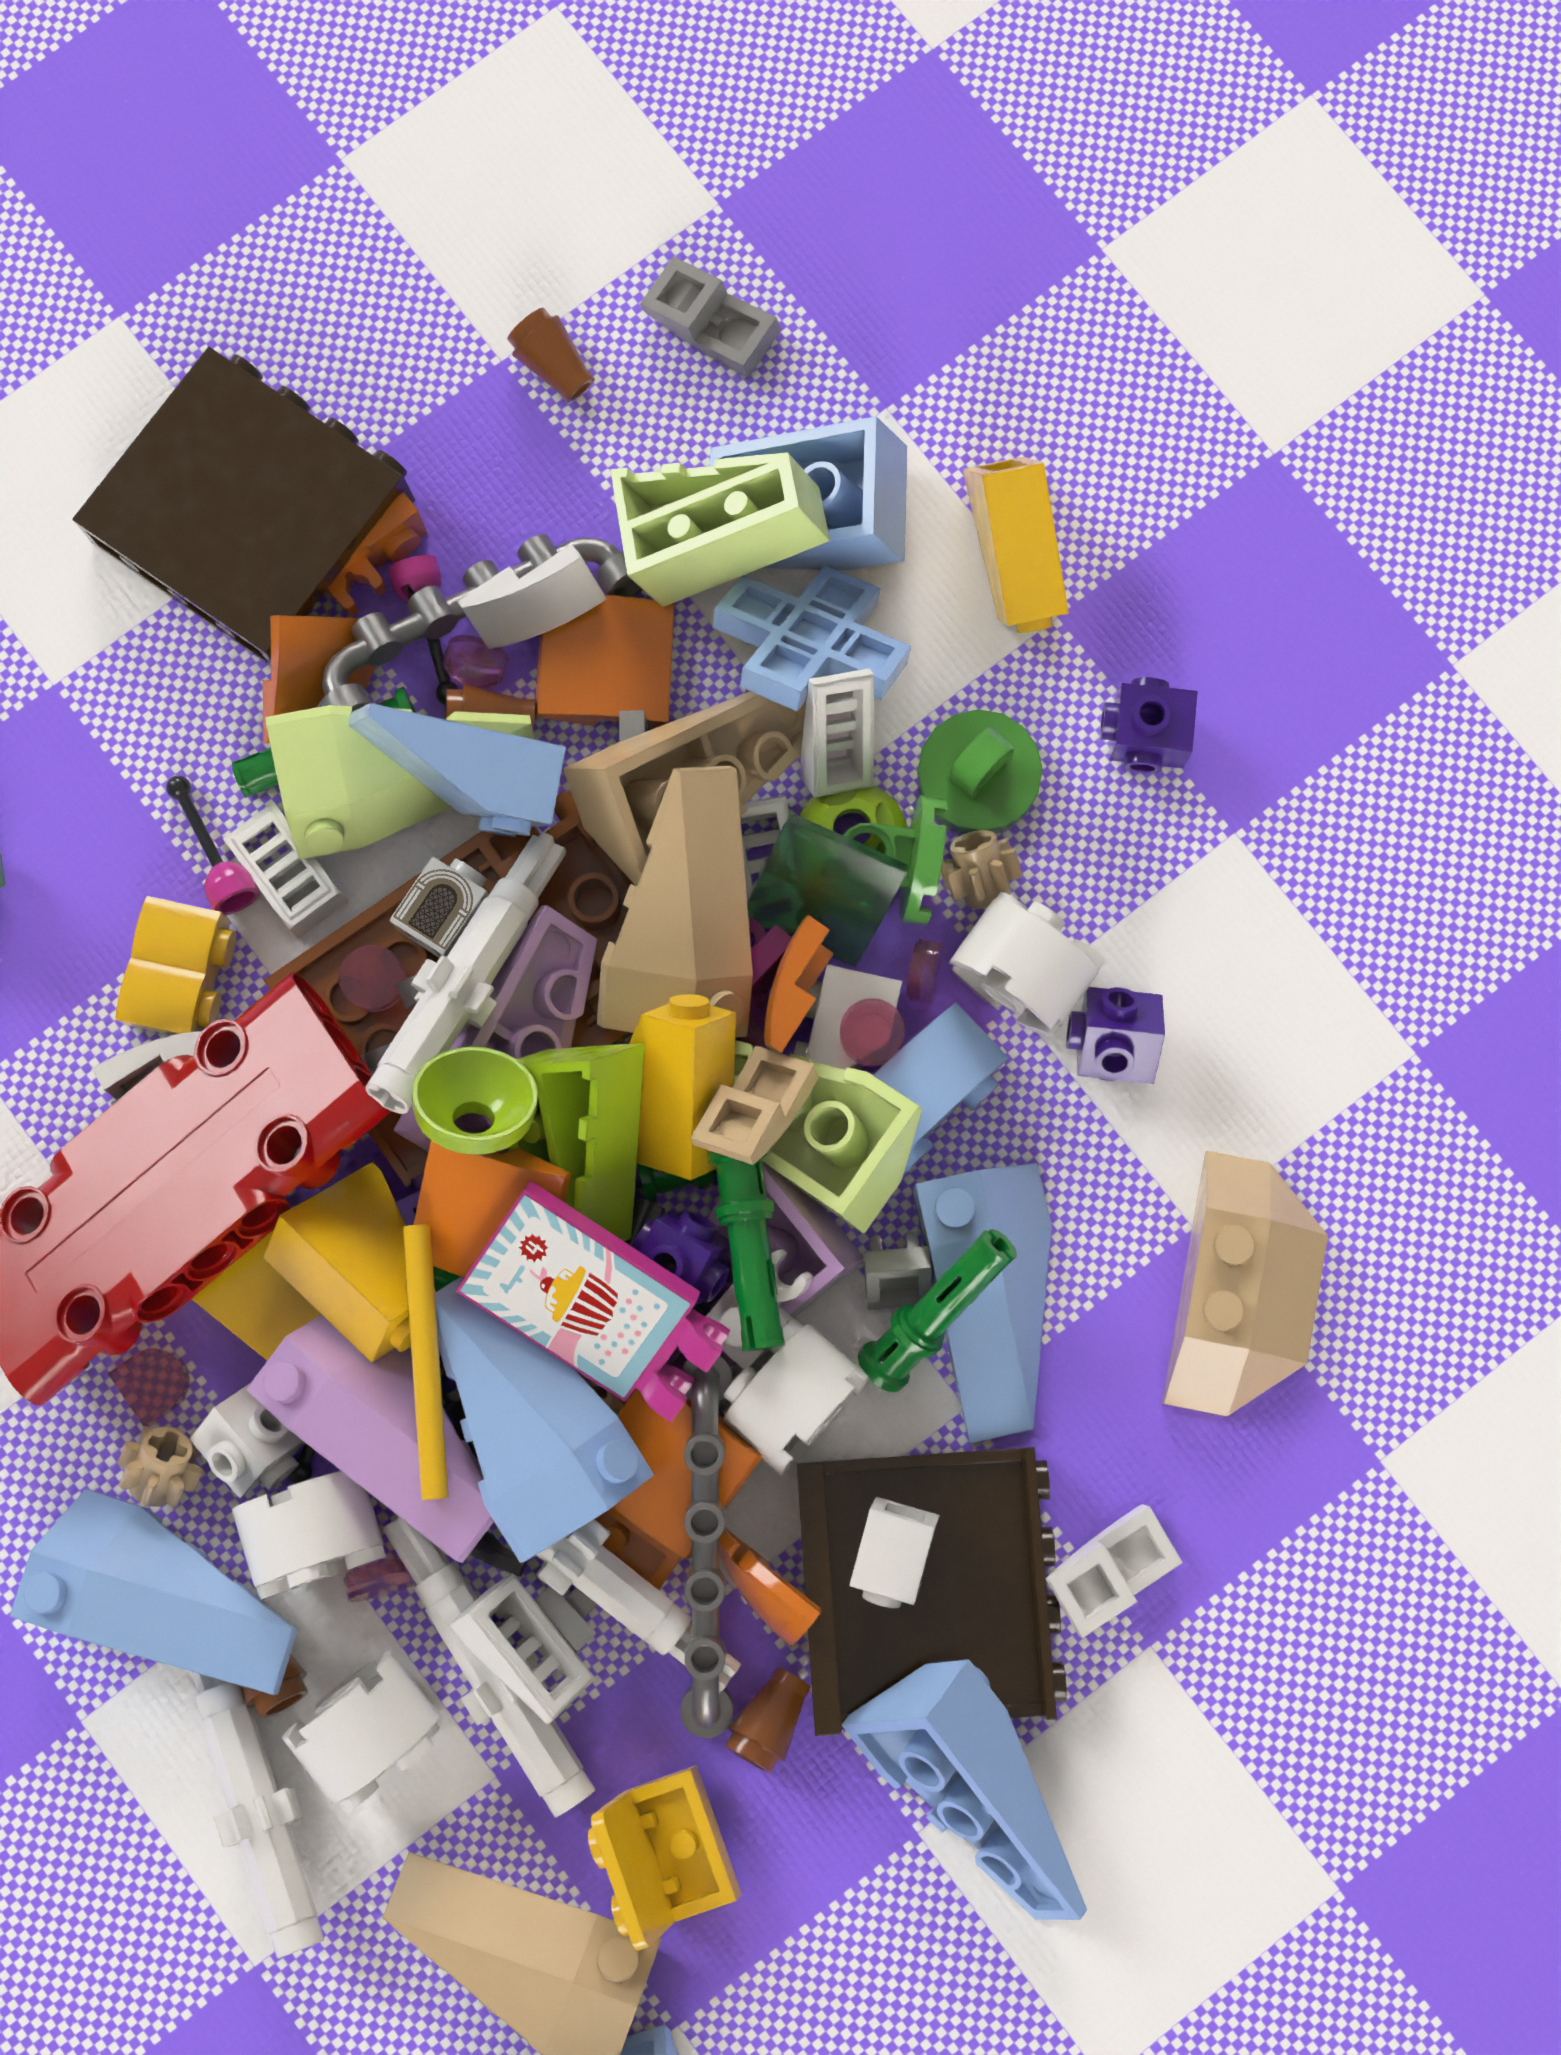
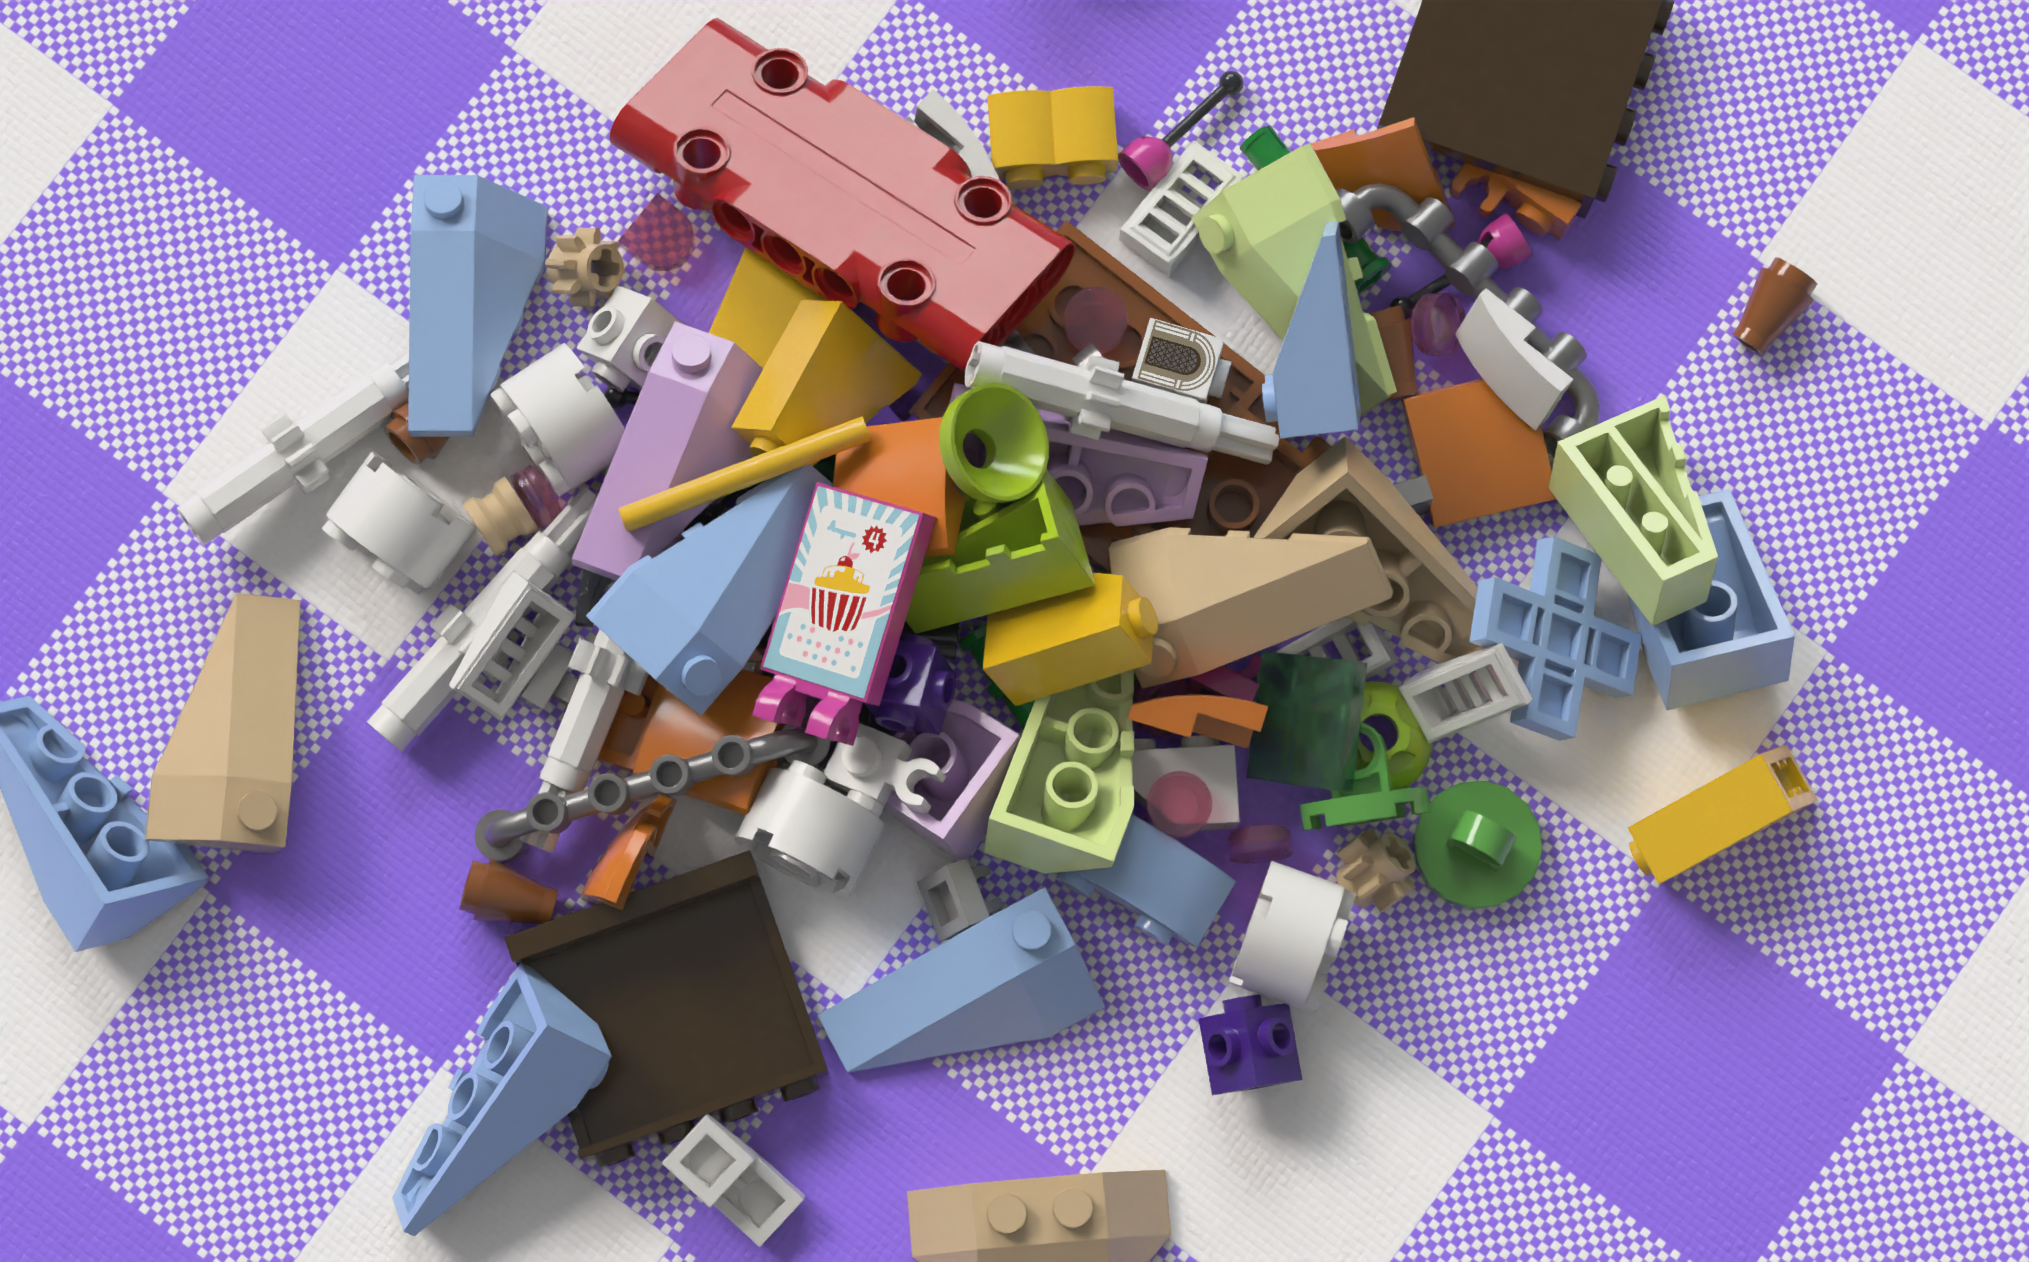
camera: 70 degrees right, 0 degrees up
yellow bracket [588,1765,742,1951] -> none
light grey slope [640,256,781,378] -> none
tan slope [691,1046,819,1165] -> none
green pin [707,1151,785,1352] -> none
white brick [849,1497,940,1608] -> none
green pin [857,1229,1017,1392] -> none
dark purple brick [1100,677,1198,773] -> none
none -> tan wheel [462,476,539,557]

